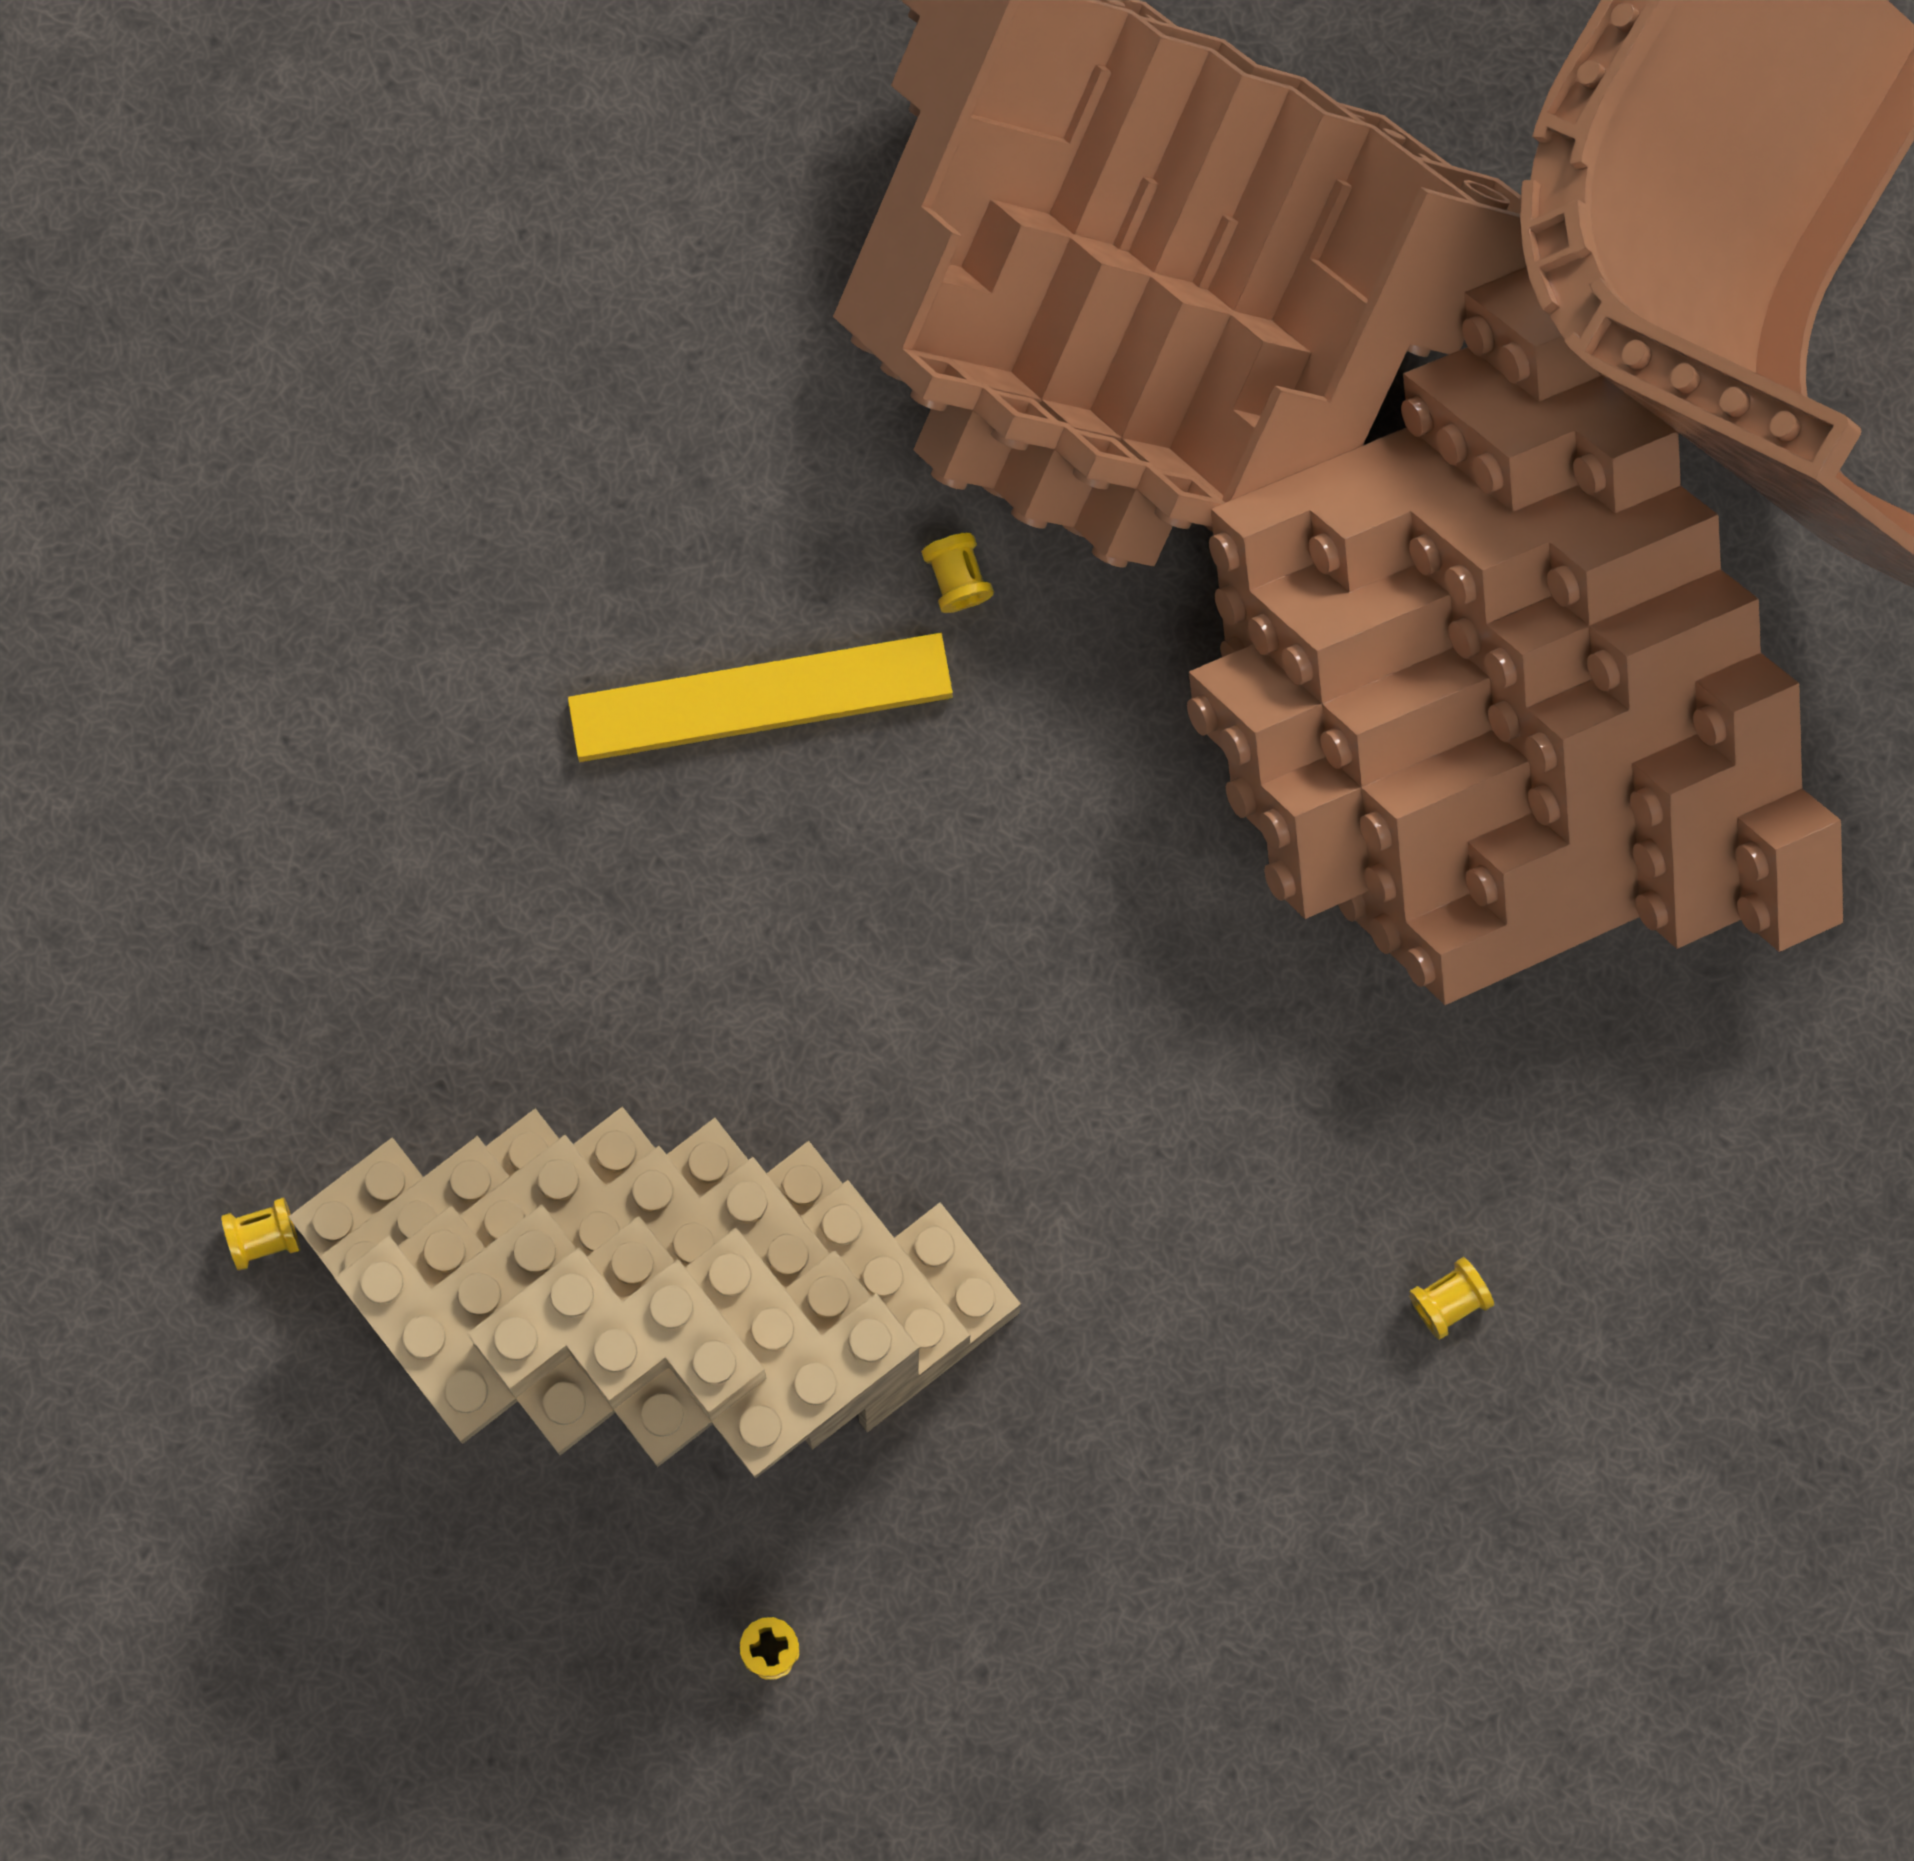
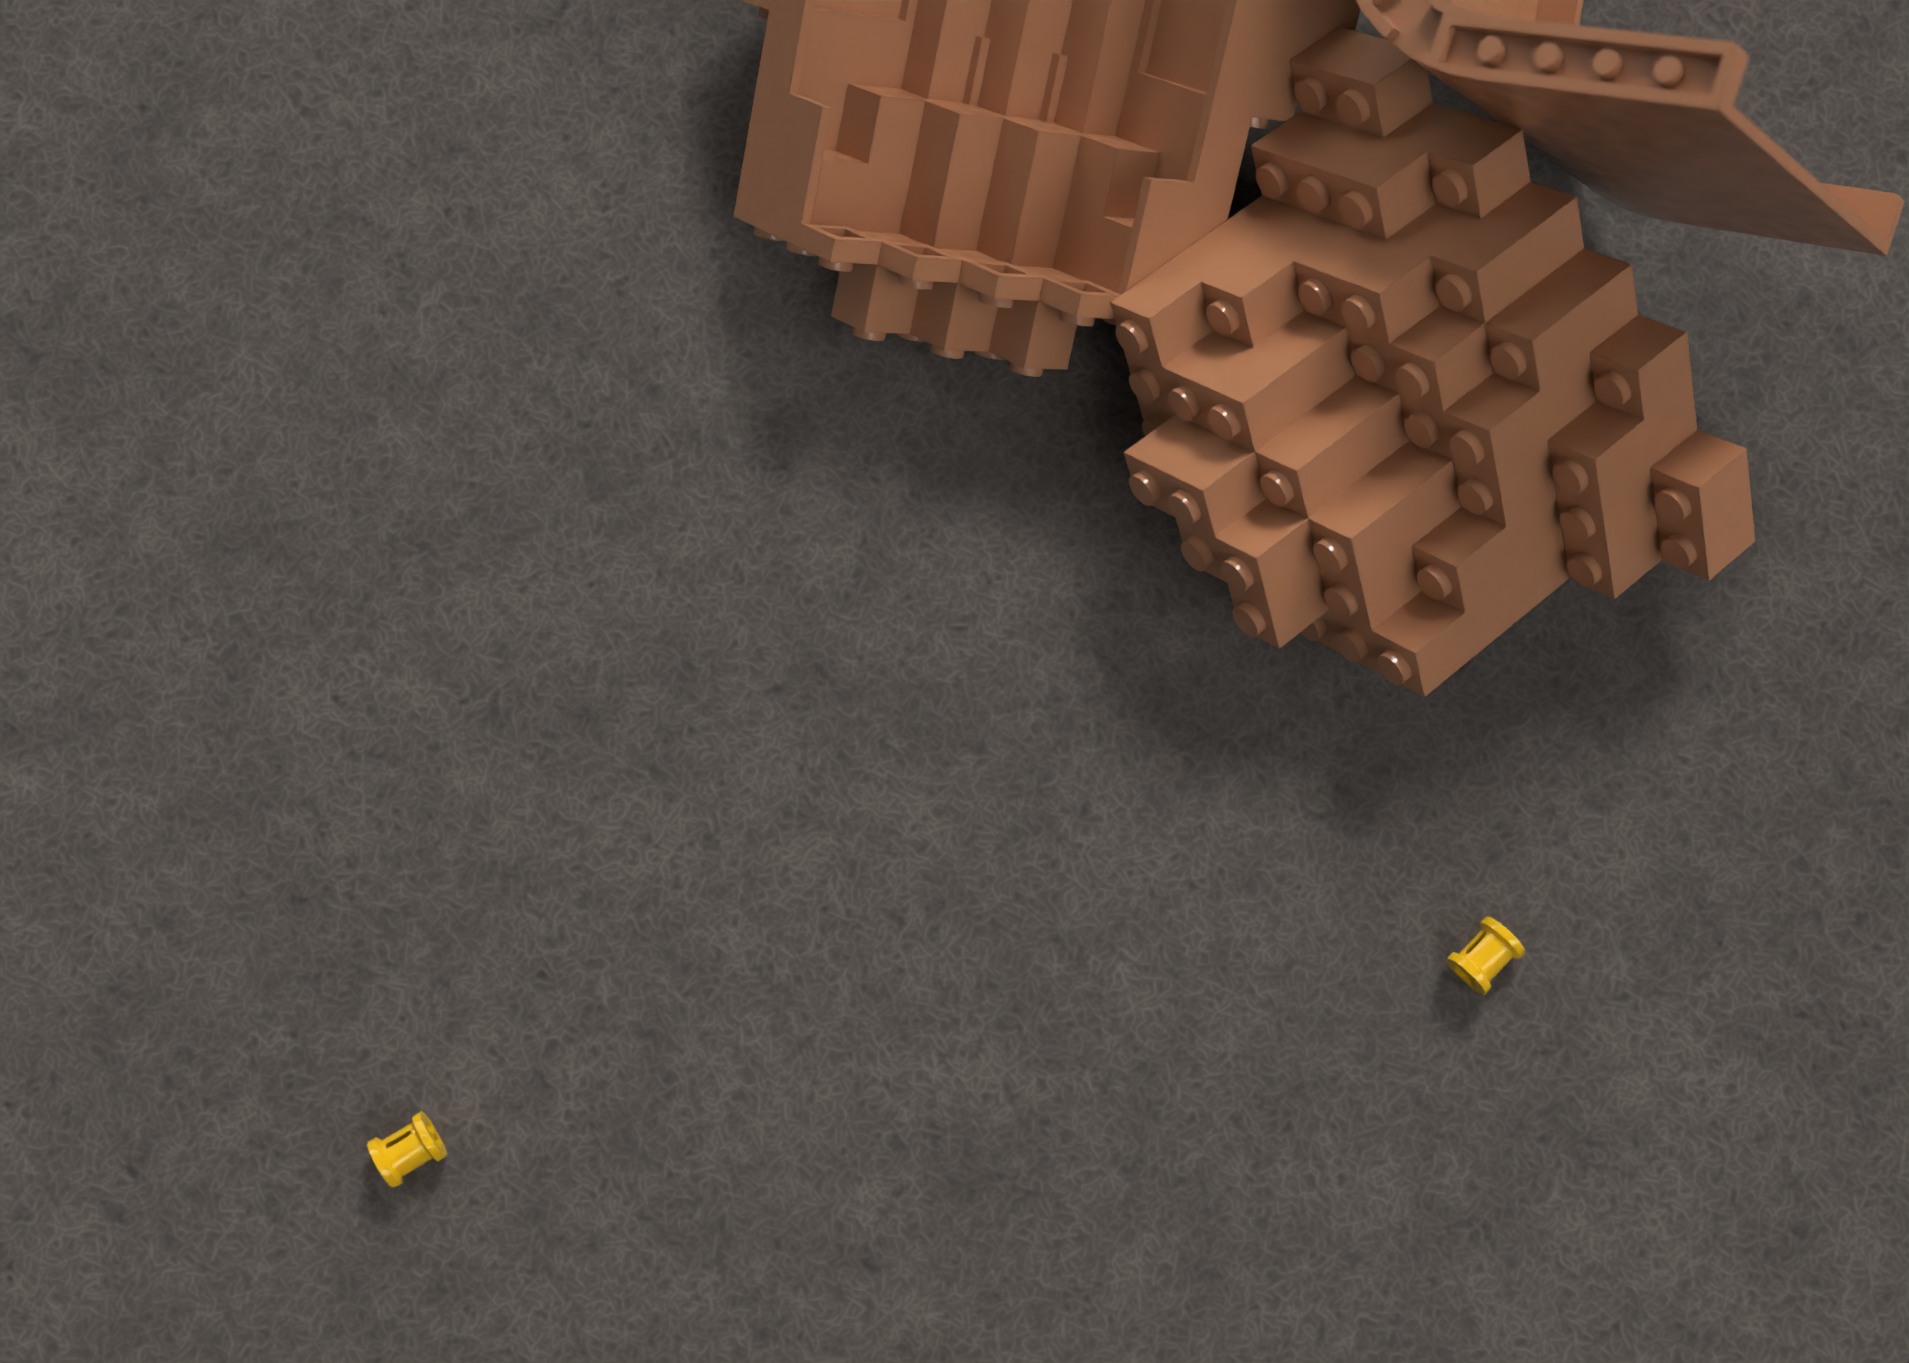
camera: 10 degrees left, 0 degrees up
tan panel [288,1106,1021,1479] -> none
yellow tile [568,633,953,762] -> none
yellow bush [921,533,994,613] -> none

